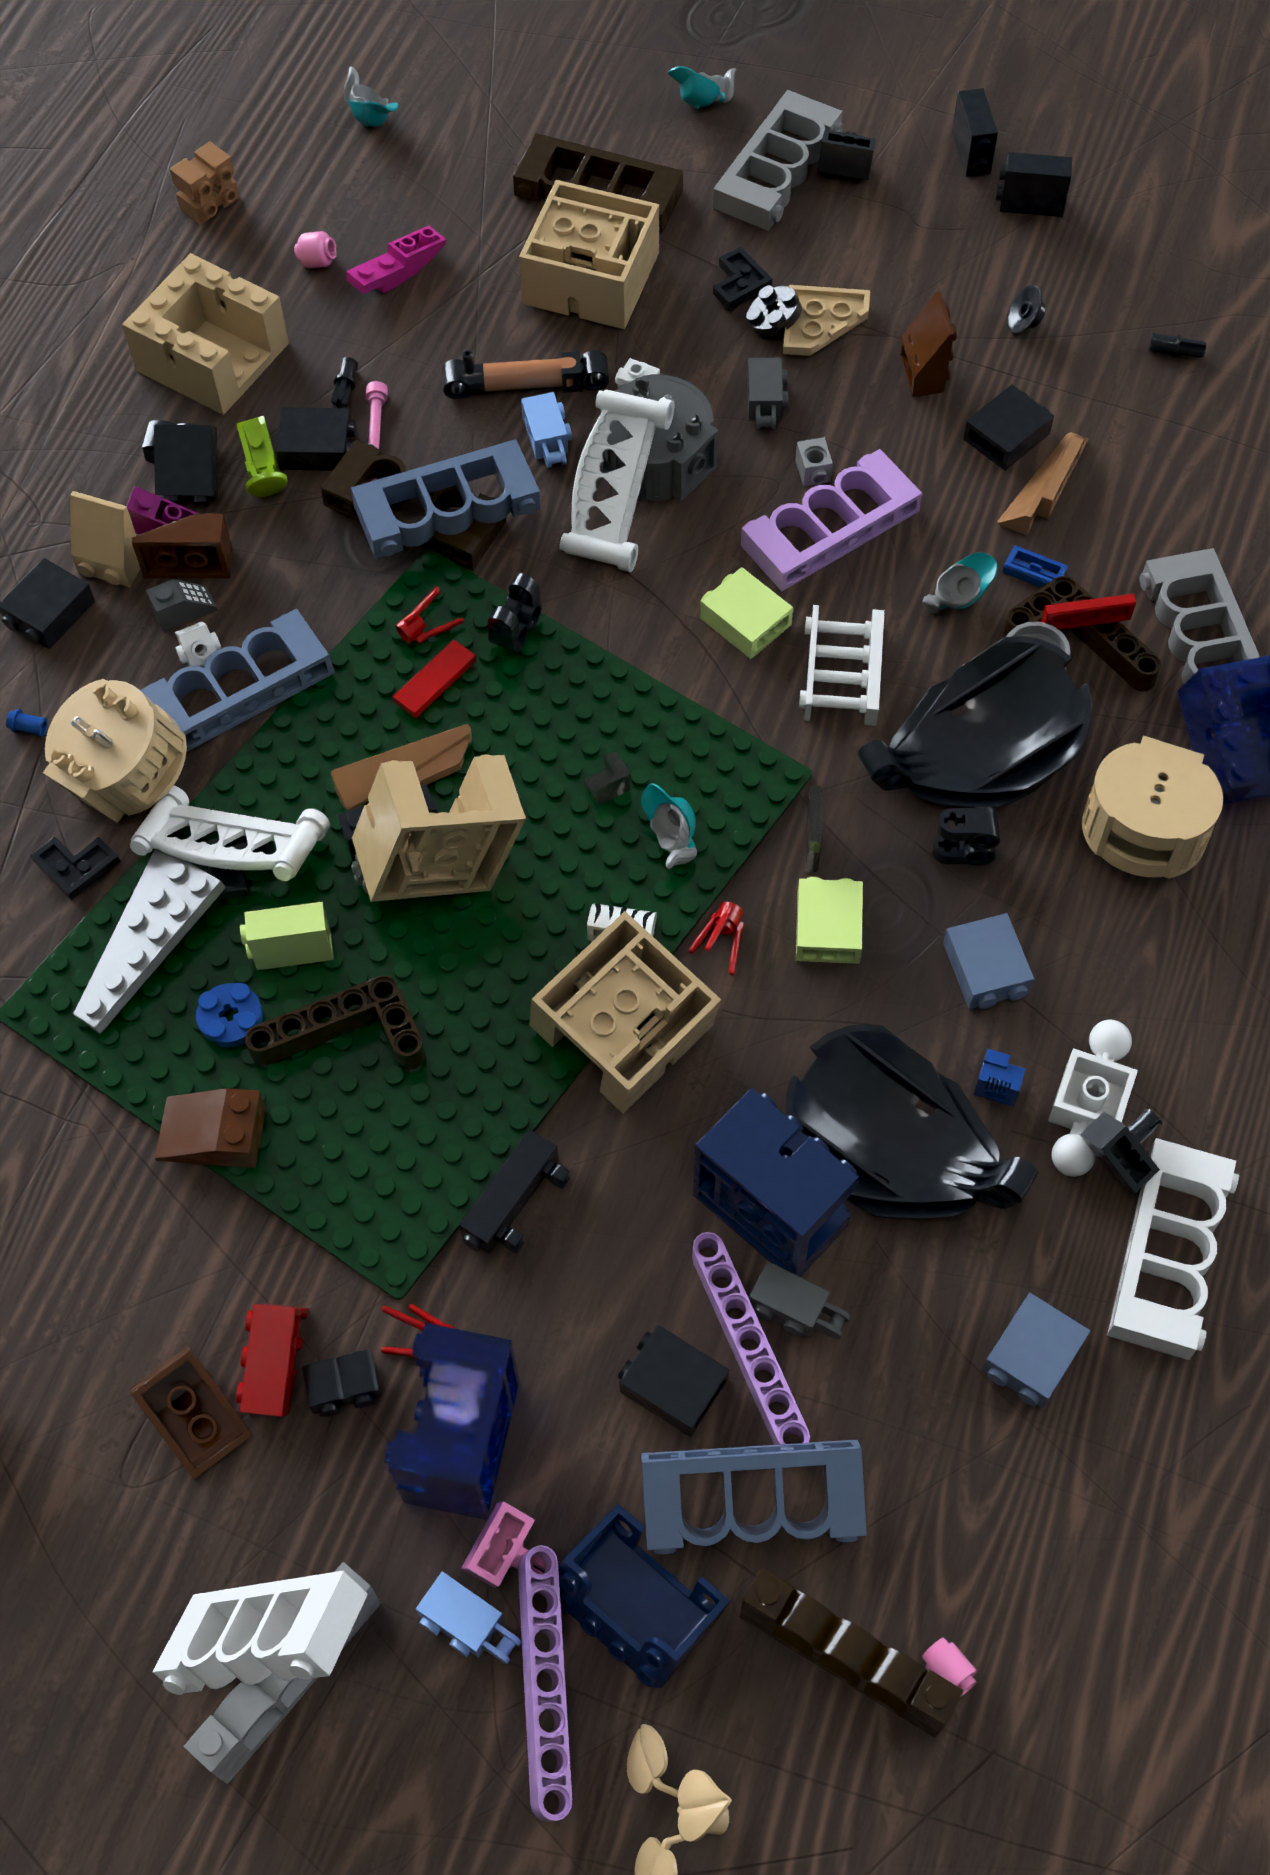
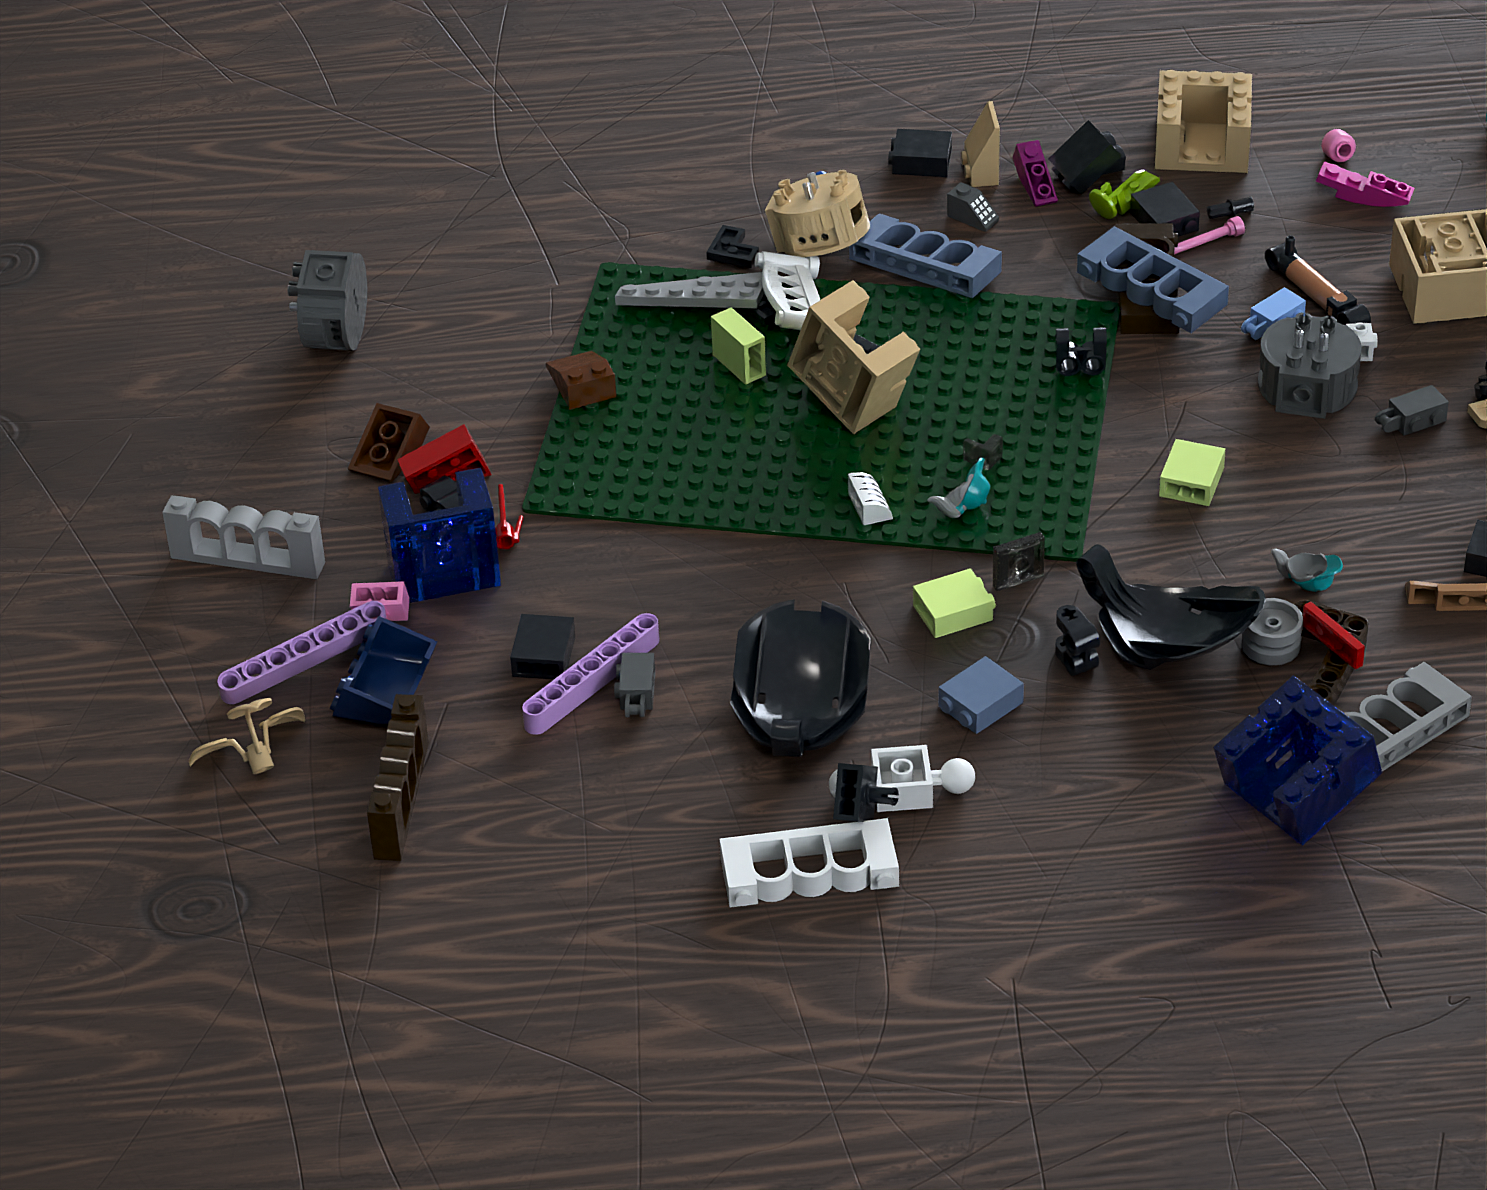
camera: 65 degrees right, 20 degrees down
reddish brown slope [132,513,233,578] -> none
white fence [153,1571,368,1695] -> none
medium nougat brick [170,141,240,225] -> none
white brick [175,621,221,668] -> none
blue plate [196,983,263,1047] -> none
dark brown beam [245,975,425,1070] -> none
medium nougat wedge [331,724,472,811] -> none
red tile [392,640,477,719] -> none
red plant [395,586,464,645] -> none
light blue brick [416,1571,522,1664] -> none
black brick [459,1129,570,1254] -> none
tan piece [529,911,721,1114] -> none
white piece [560,389,675,573] -> none
sand blue fence [641,1440,867,1554] -> none
red plant [689,902,745,976] -> none
dark blue piece [693,1088,859,1277] -> none
lavender fence [741,449,922,592] -> none
light grey brick [795,437,833,487] -> none
white fence [799,605,885,726] -> none
bright pink brick [922,1637,977,1697] -> none
blue piece [973,1049,1026,1107] -> none
sand blue brick [982,1292,1091,1408] -> none
blue tile [1002,545,1068,588] -> none
tan piece [1082,735,1223,878] -> none

